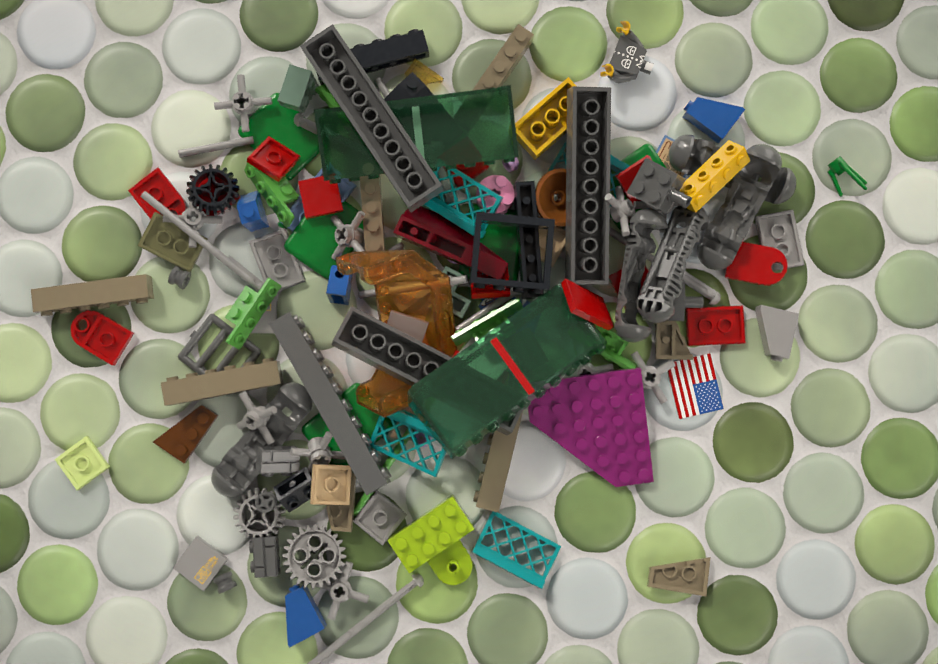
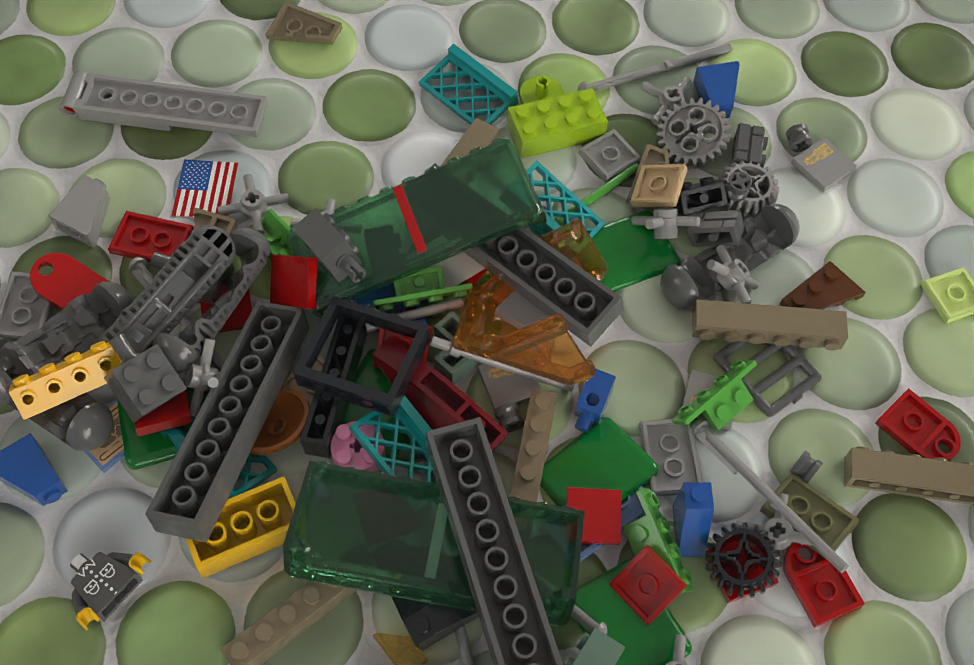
camera: 165 degrees left, 25 degrees down
light grey bar [178,136,254,158] -> none
dark grey brick [269,312,392,495] -> none
light grey bar [331,211,366,260] -> none
magenta plate [525,367,654,487] -> none
none -> light grey hinge [59,71,268,137]
none -> dark grey brick [292,208,366,283]

